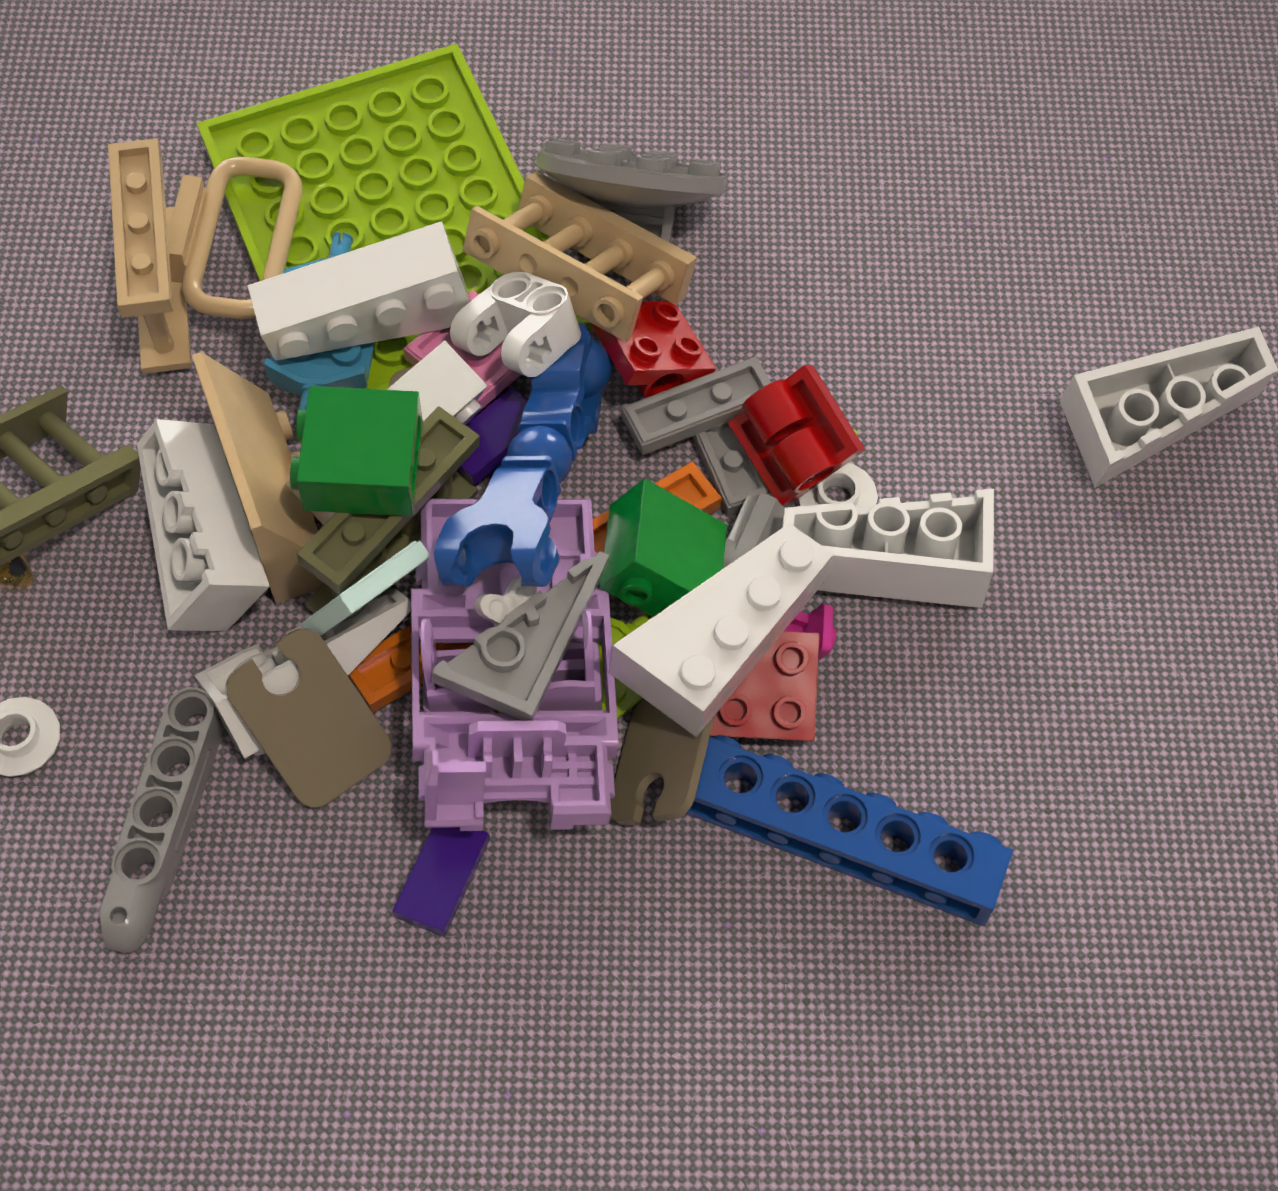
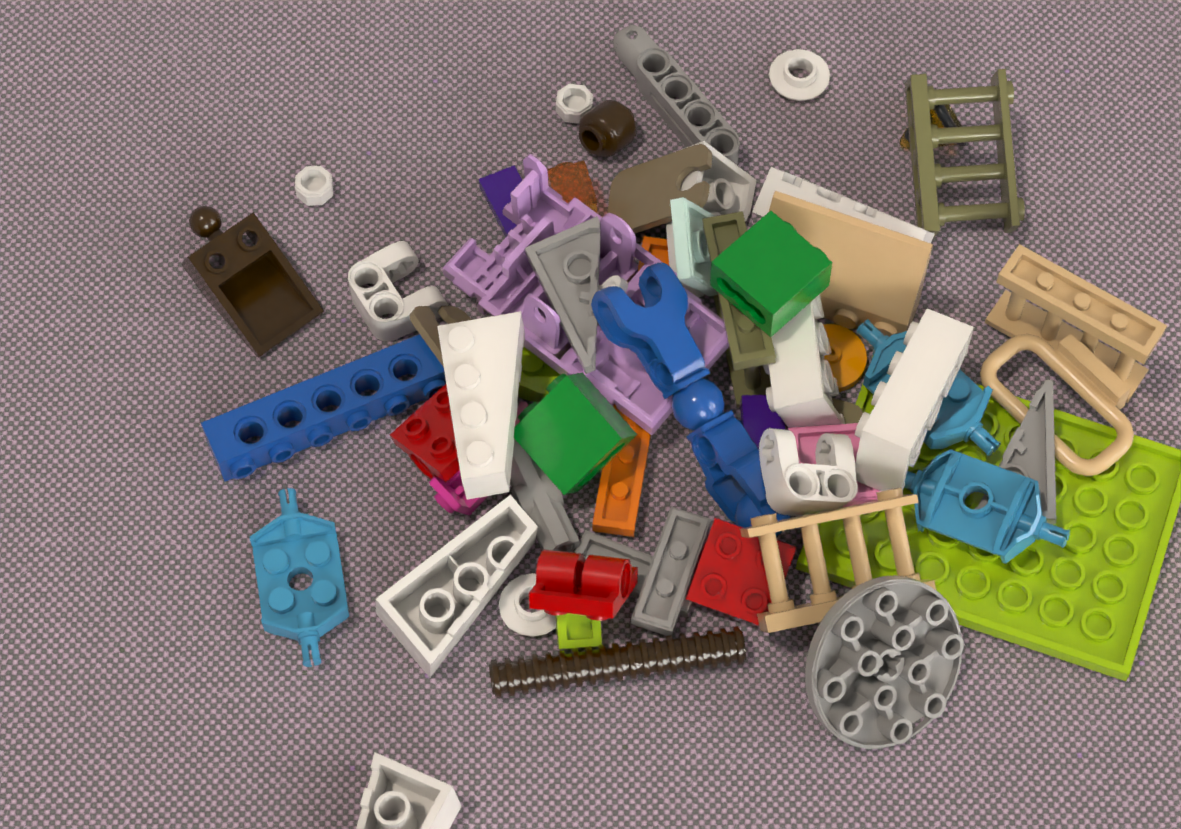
camera: 135 degrees right, 0 degrees up
none -> dark brown slope [181,206,324,358]
none -> dark azure plate [250,488,349,667]
none -> white tile [295,166,333,206]
none -> white piece [348,241,448,342]
none -> dark brown piece [489,626,746,698]
none -> clear orange brick [547,160,597,213]
none -> white tile [556,84,593,123]
none -> dark brown head [579,100,636,158]
none -> dark azure plate [904,449,1070,564]
none -> light grey wing [974,380,1056,524]

